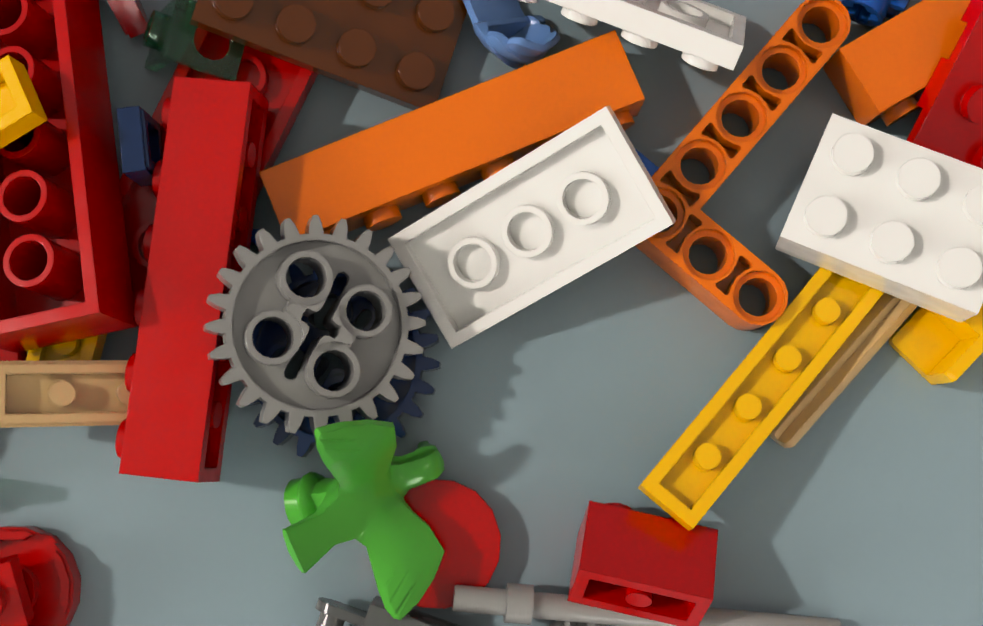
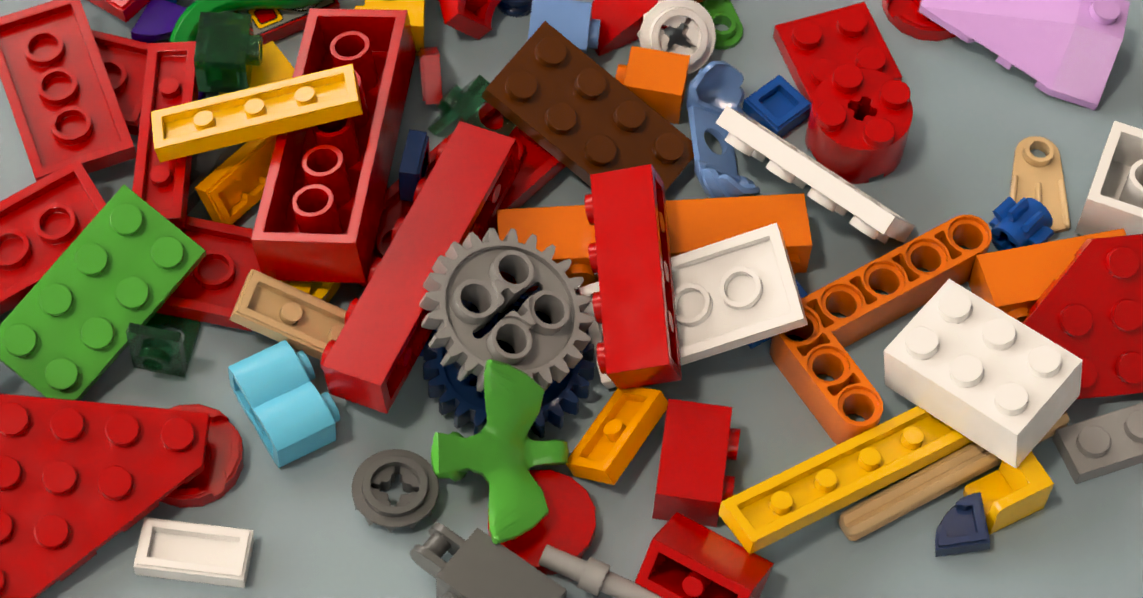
camera: 15 degrees right, 25 degrees down
none -> medium azure brick [228,340,341,468]
none -> dark grey gear [352,449,439,533]
none -> light orange plate [566,387,668,485]
none -> red brick [584,164,682,390]
none -> red brick [652,398,740,527]
none -> dark blue tile [935,492,990,557]

